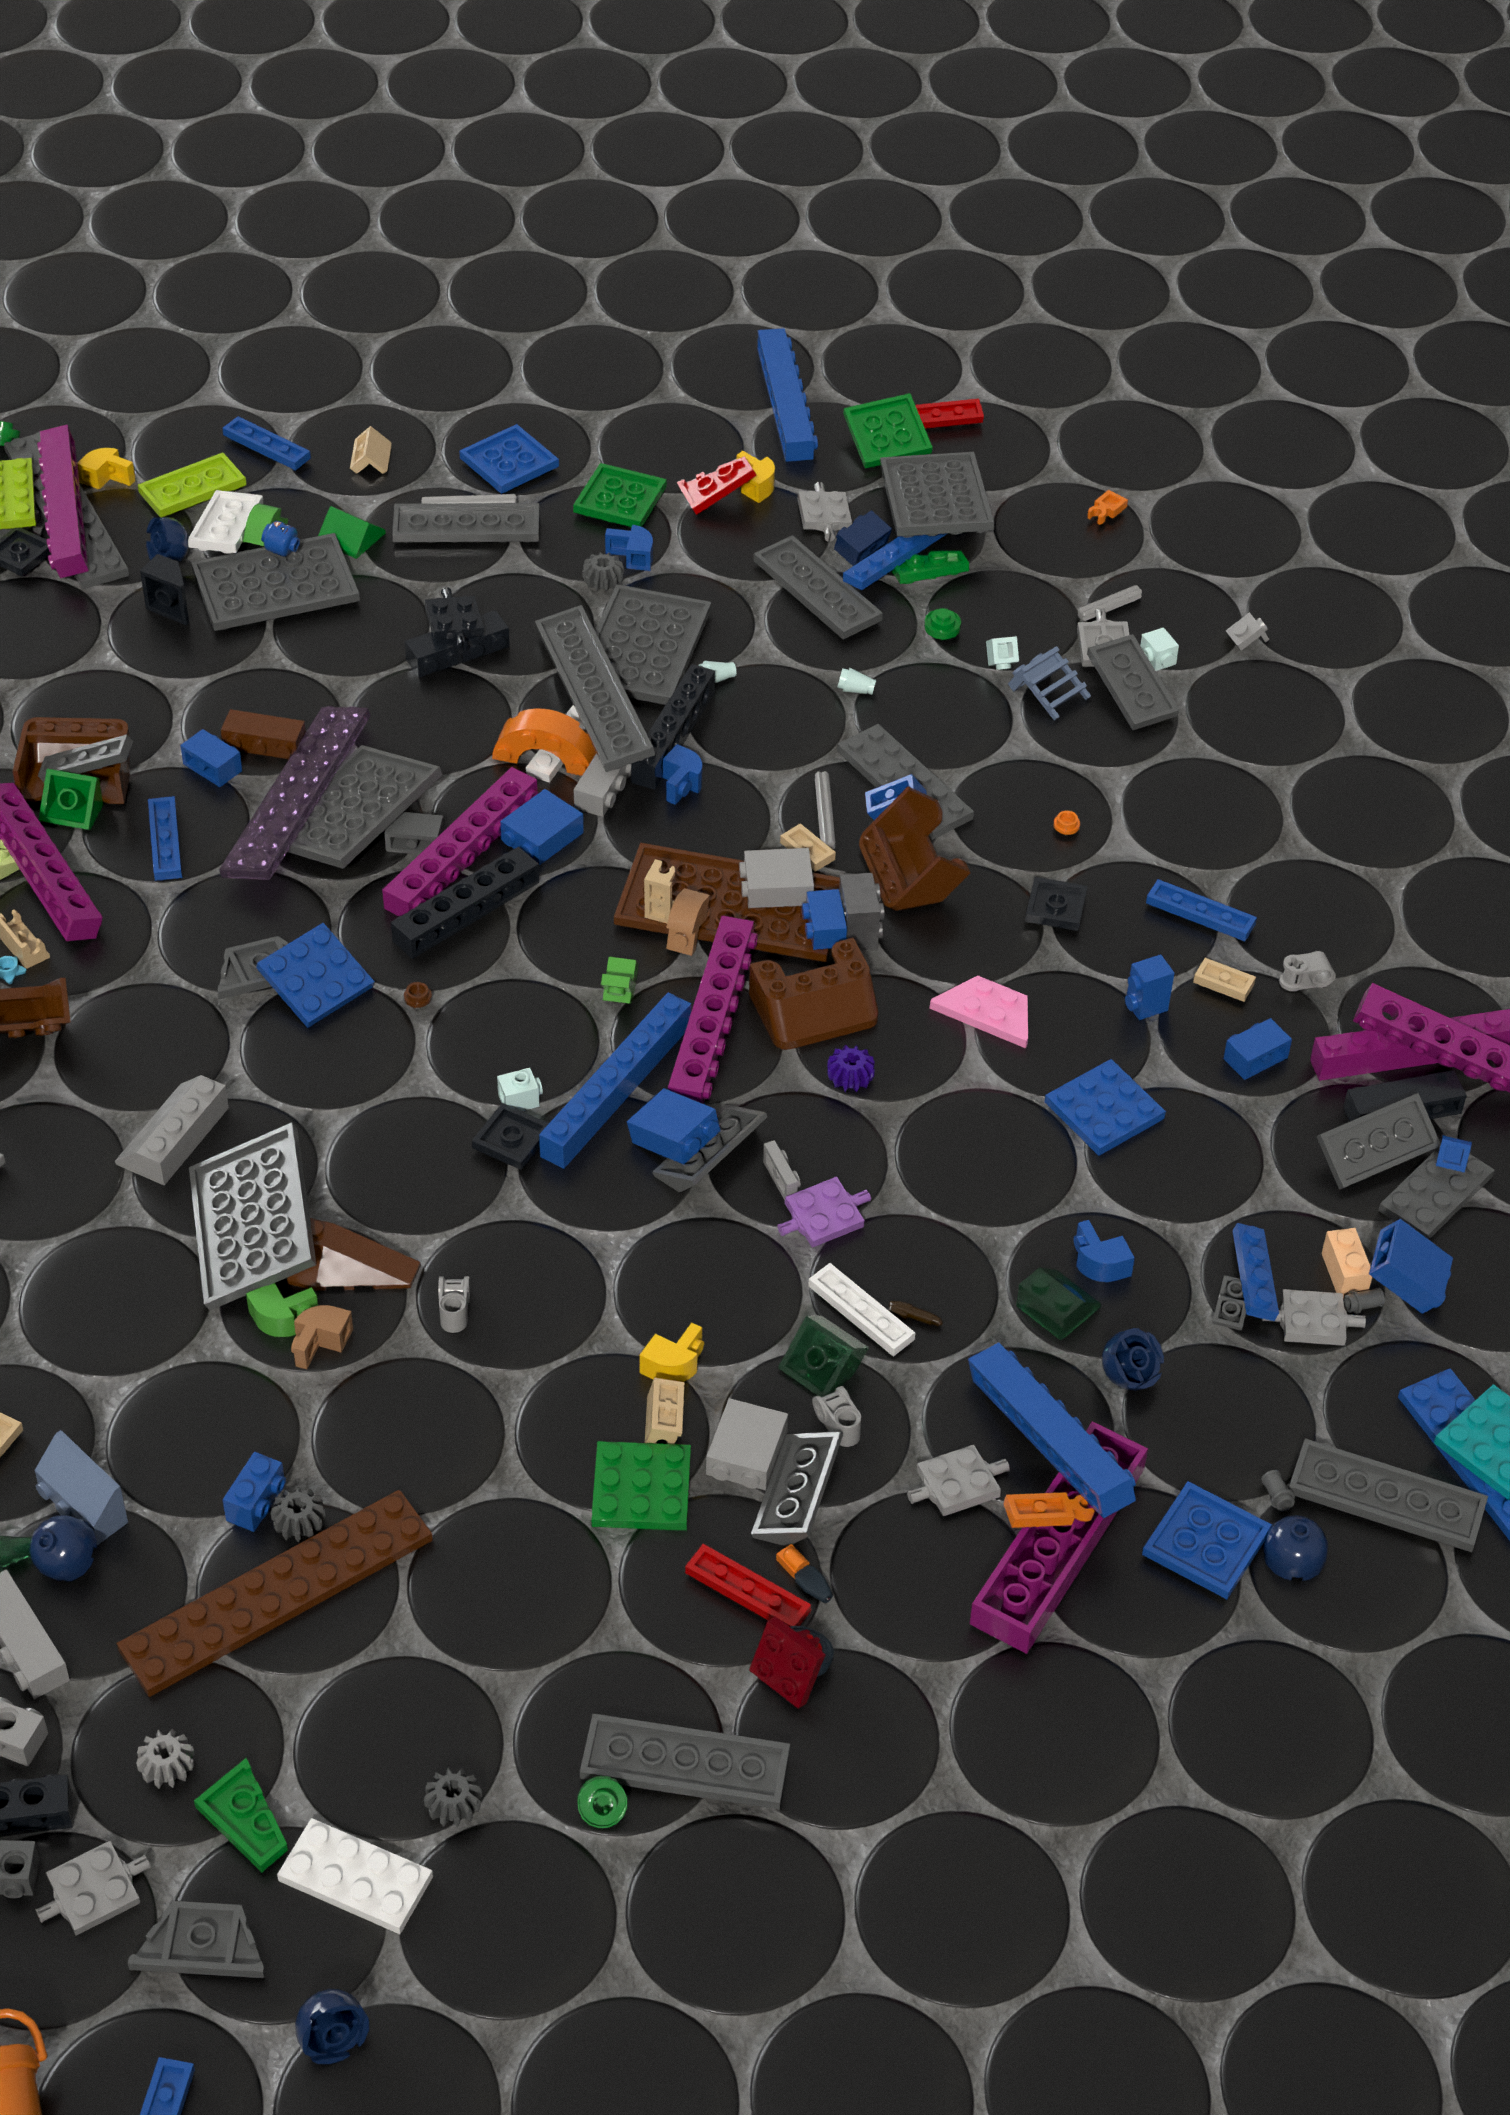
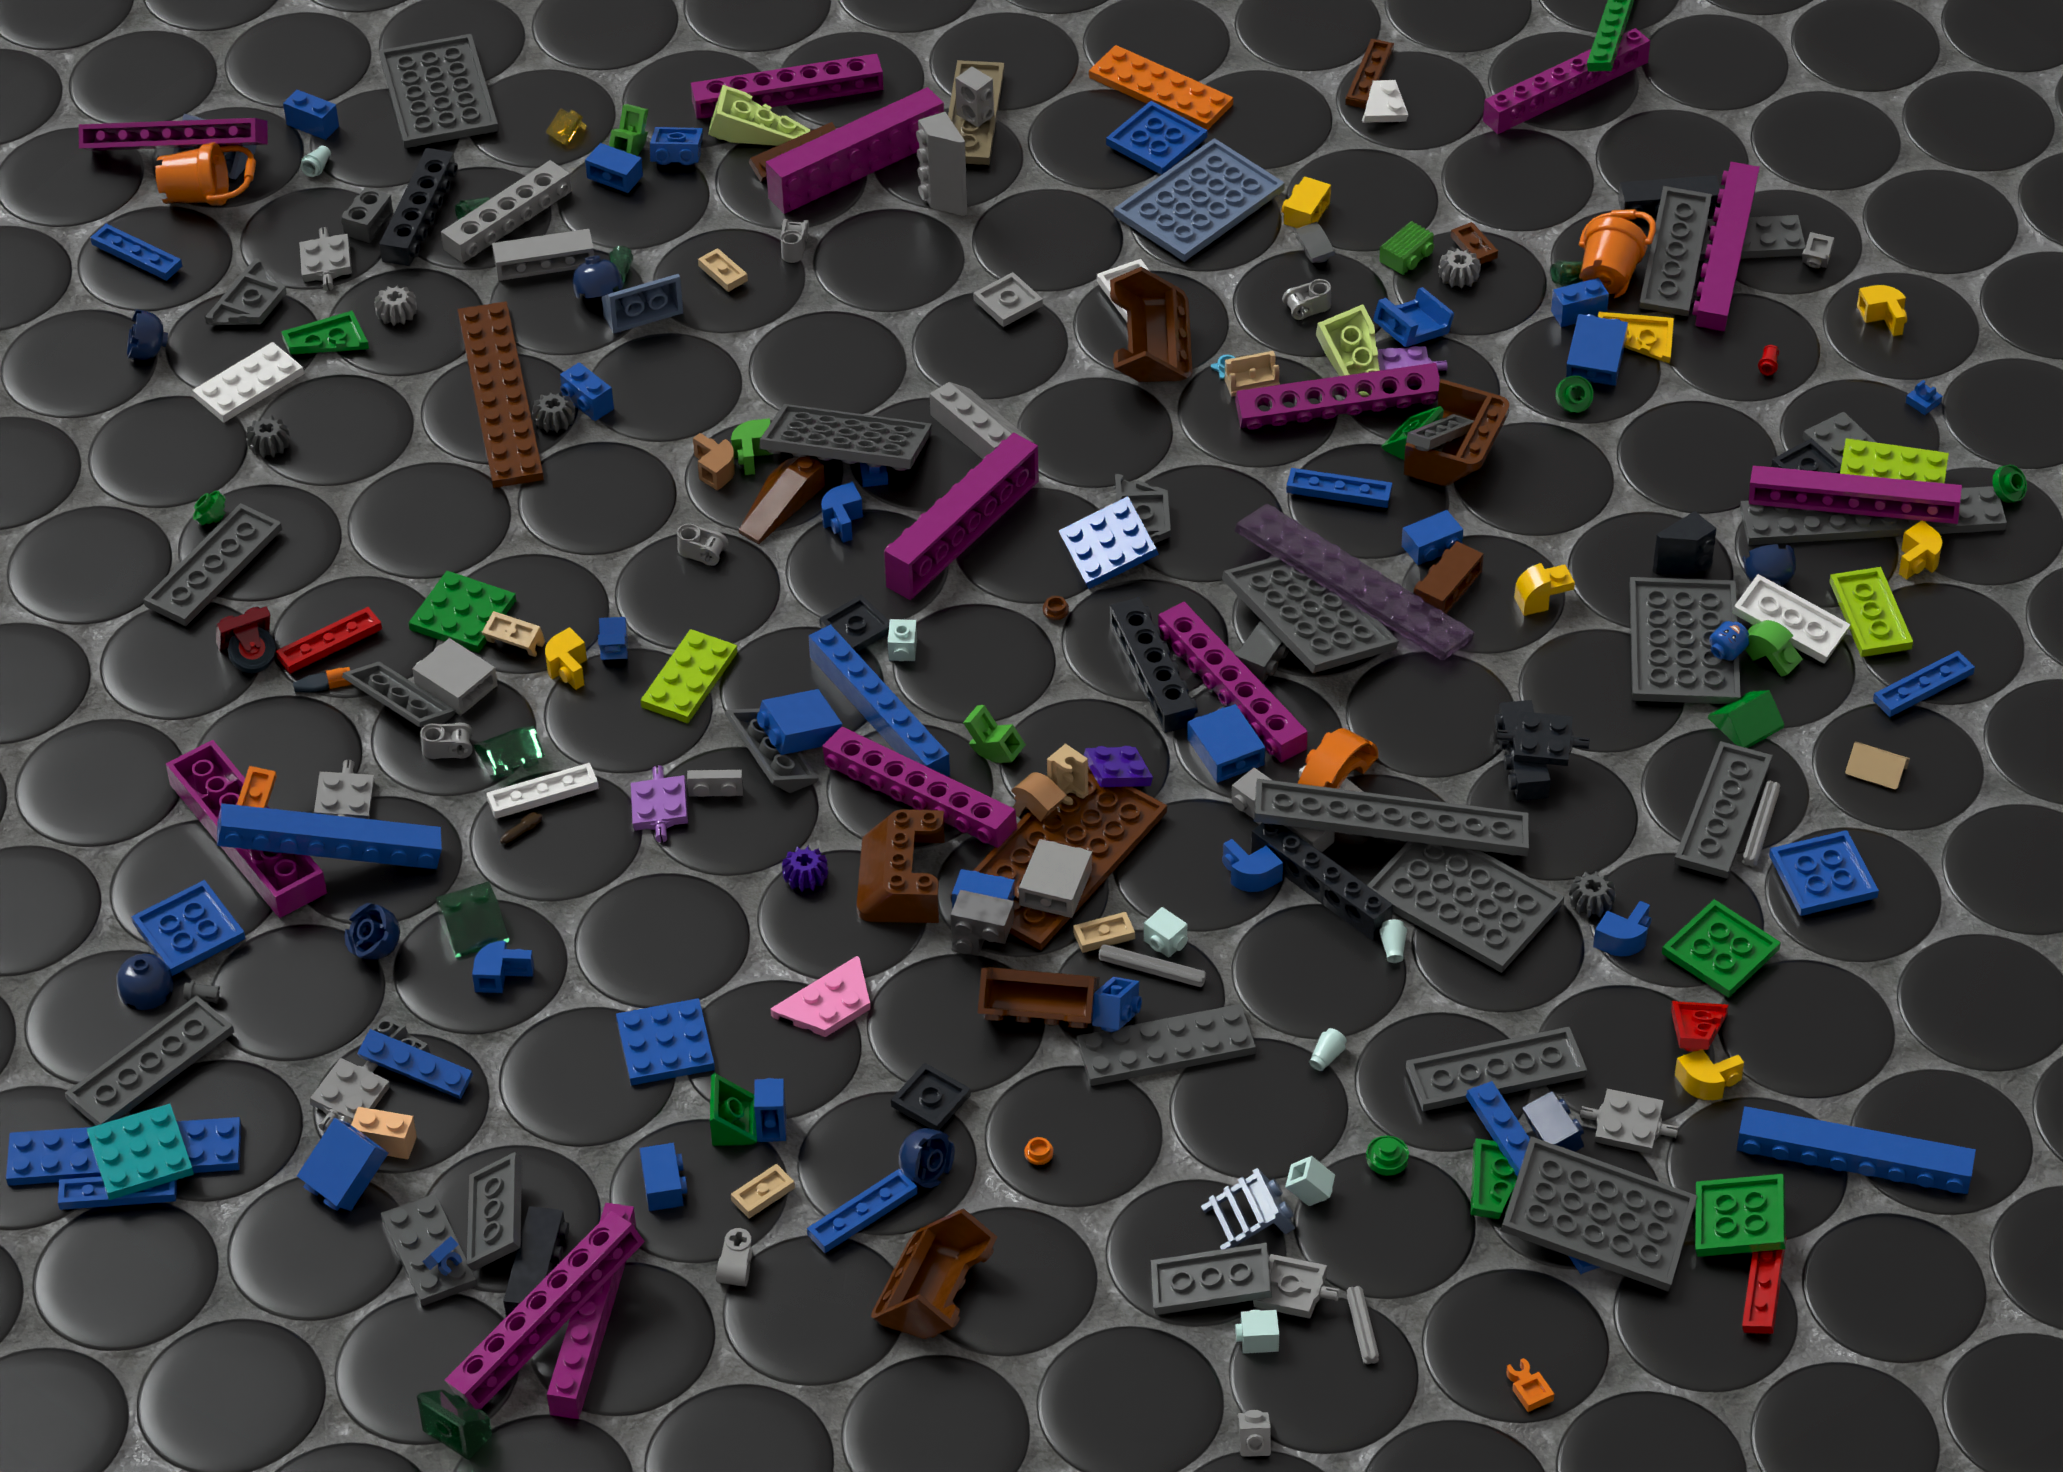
camera: 115 degrees right, 0 degrees up
none -> blue brick [598,617,628,660]
none -> lime plate [640,629,738,723]
none -> green slope [710,1073,757,1146]
none -> blue brick [821,482,863,542]
none -> reddish brown windscreen [871,1208,997,1339]
none -> magenta brick [884,432,1039,600]
none -> dark blue cylinder [899,1128,955,1188]
none -> dark purple plate [1084,746,1153,787]
none -> light aqua brick [1144,907,1188,957]
none -> yellow brick [1514,563,1575,616]

